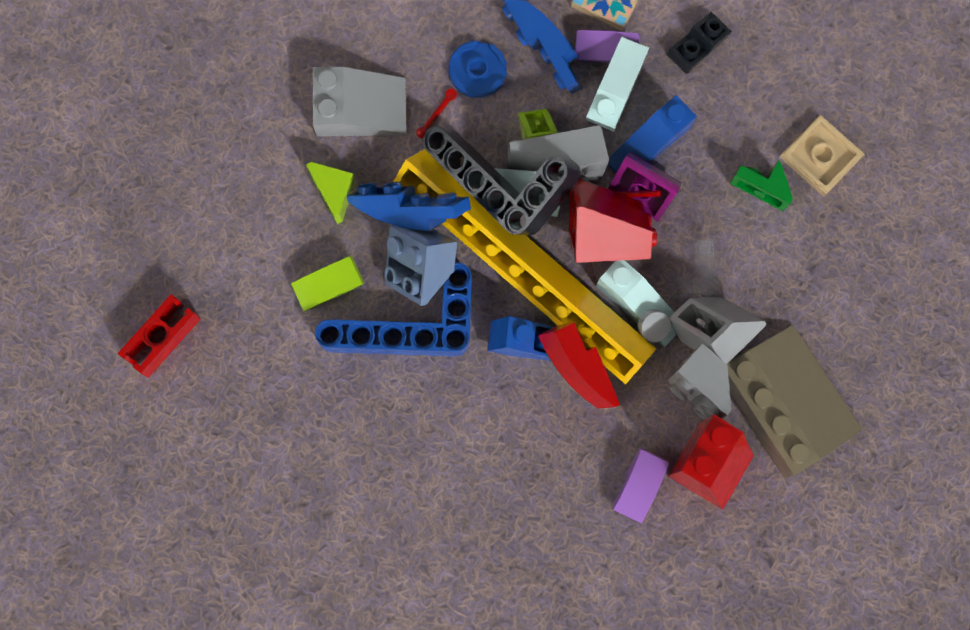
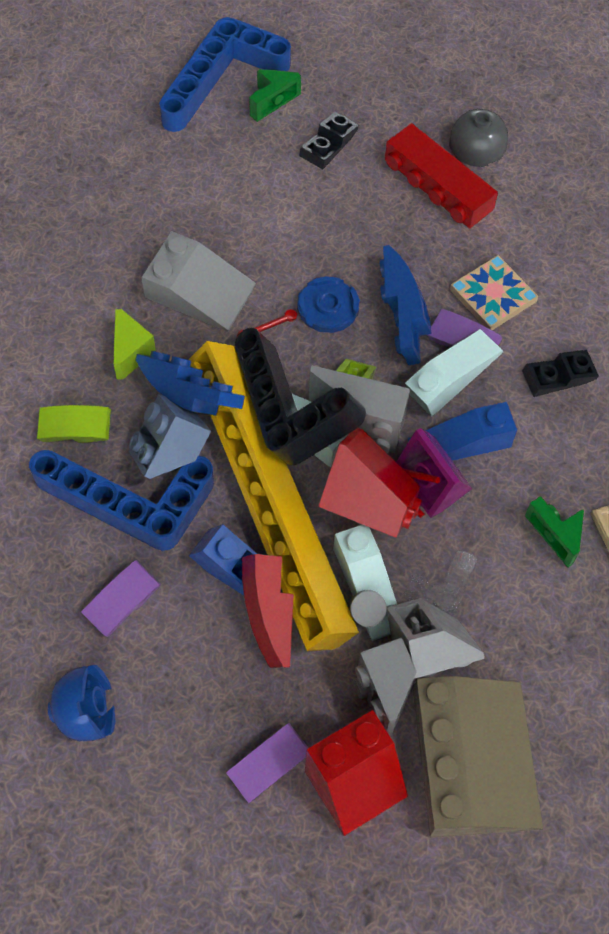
camera: 30 degrees right, 15 degrees down
none -> blue cylinder [47,665,116,741]
none -> medium lavender slope [81,560,161,637]

